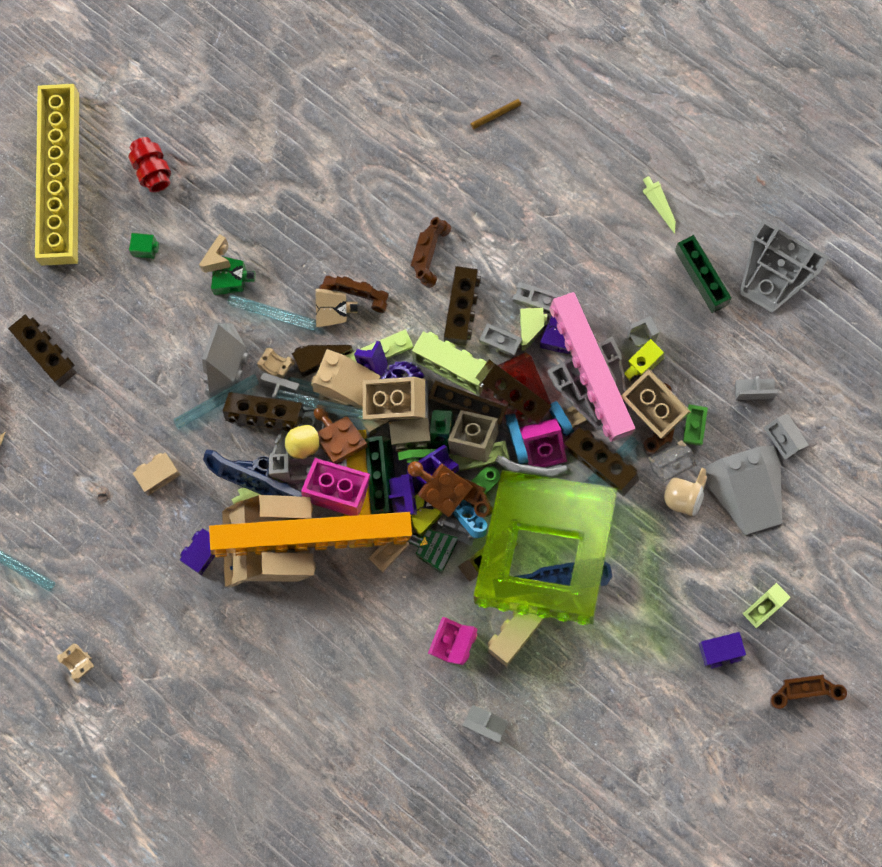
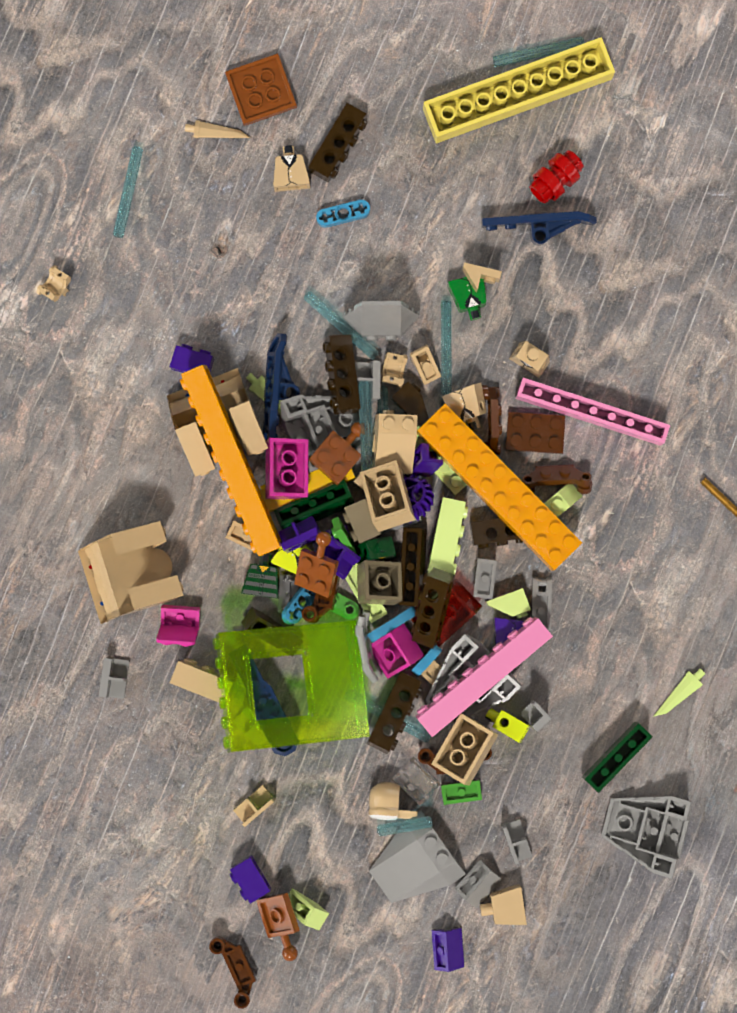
camera: 70 degrees right, 10 degrees up
green brick [129,233,159,259] -> none
tan brick [133,452,180,496] -> none
light yellow piece [285,425,319,459] -> none
none -> tan piece [78,521,184,624]
none -> tan panel [233,785,275,827]
none -> dark orange plate [256,893,300,961]
none -> tan torso [273,145,310,192]
none -> dark azure beam [316,200,370,228]
none -> clear light blue axle [377,816,433,836]
none -> tan slope [410,345,441,385]
none -> light orange brick [417,404,582,571]
none -> dark purple panel [431,928,464,972]
none -> tan torso [480,884,527,925]
none -> dark blue piece [481,211,597,246]
none -> clear light blue axle [493,36,584,67]
none -> reddish brown plate [505,412,565,454]
none -> tan torso [509,341,550,378]
none -> bright pink brick [515,378,670,446]
none -> yellowish green slope [544,484,582,517]

